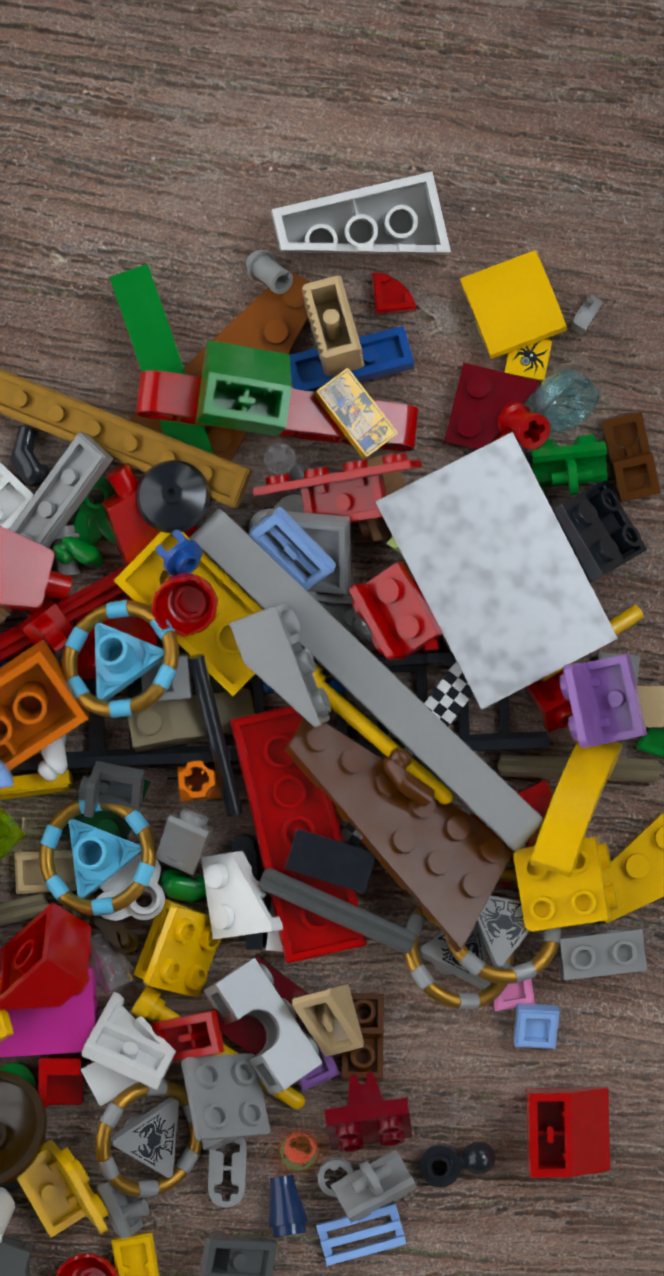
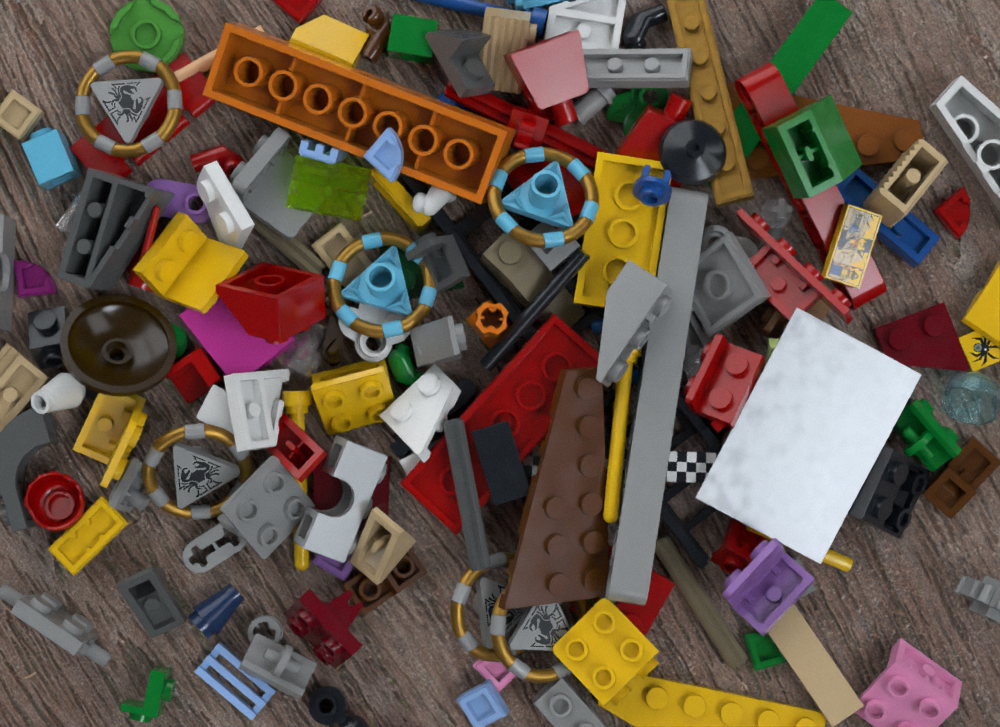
camera: 50 degrees right, 0 degrees up
green arm [53,536,104,569] -> none
red hair [151,572,219,637] -> none
light grey pin [246,250,293,294] -> none
light blue tile [248,506,336,591] -> none
clear orange tile [278,1130,320,1173] -> none
reddish brown arm [383,748,435,807] -> none
red bush [498,402,550,449] -> none
yellow slope [530,741,623,877] -> none

